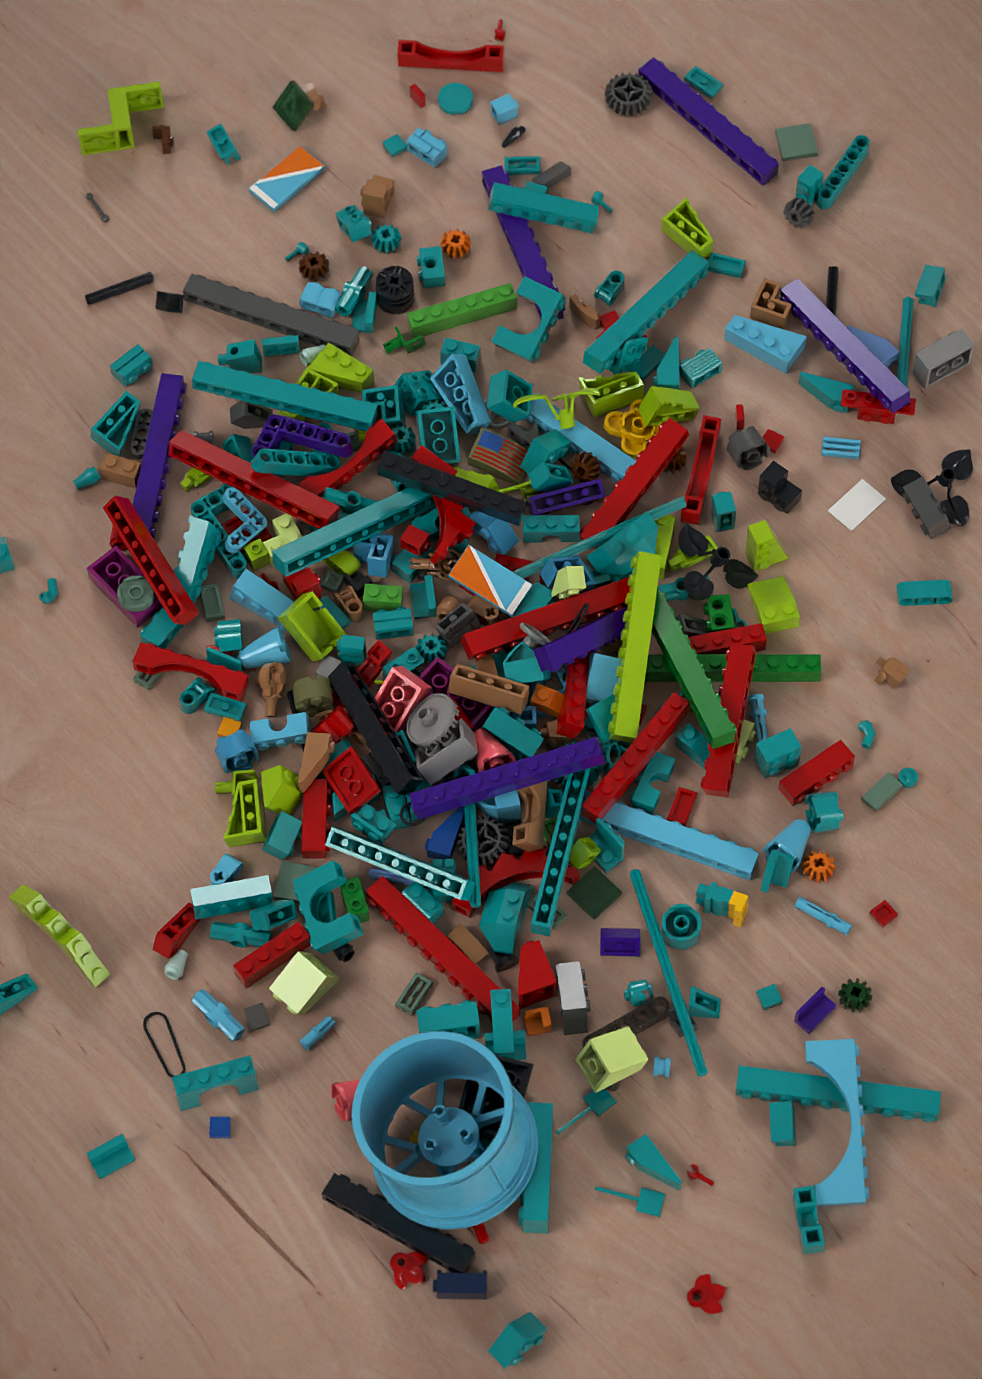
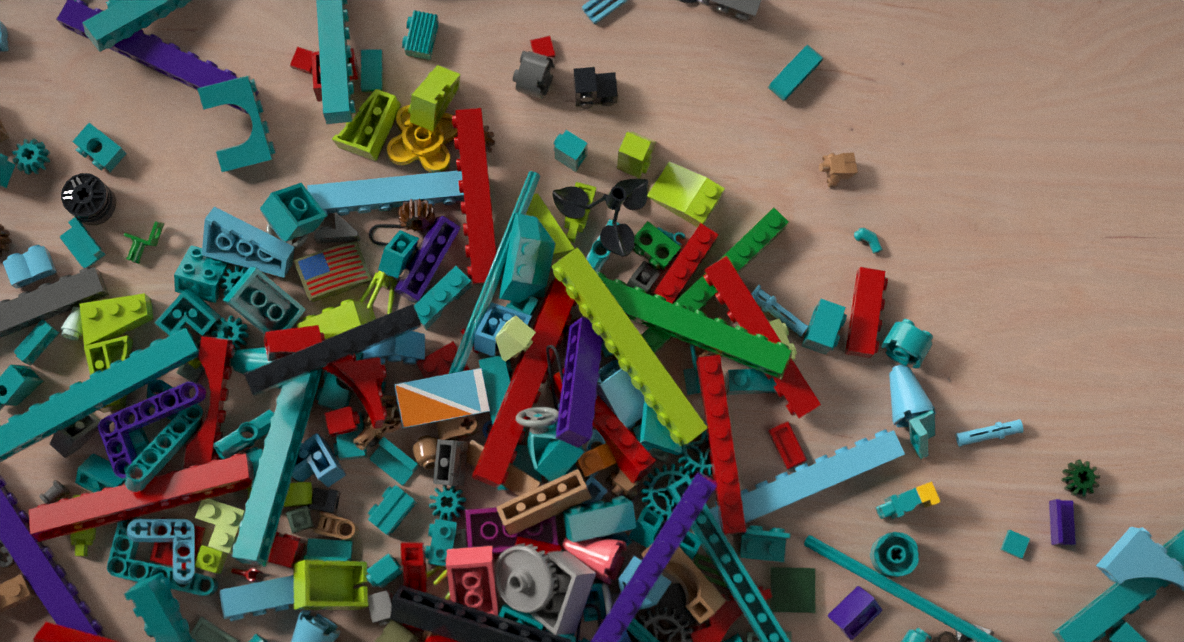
camera: 50 degrees left, 15 degrees up
teal piece [335,266,373,317] -> none
bright green brick [363,584,404,612] -> none
bright green brick [407,283,517,339] -> none
teal brick [440,337,481,372] -> none
orange gear [441,228,471,260] -> none
lime plant [513,388,600,429] -> none
teal brick [520,429,572,474] -> none
medium nougat slope [570,294,601,330] -> none
lime brick [570,836,601,869] -> none
teal piece [594,270,625,306] -> none
teal bracket [608,337,649,374] -> none
teal arch [629,752,676,815] -> none
teal slope [653,337,680,390] -> none
red arch [681,415,722,525] -> none
teal slope [688,986,721,1018] -> none
red tile [735,404,745,430] -> none
orange gear [802,849,836,884] -> none
white sticker [828,479,886,531] -> none
sand green tile [861,772,903,812] -> none
red tile [869,900,898,928] -> none
teal tile [898,767,918,788] -> none

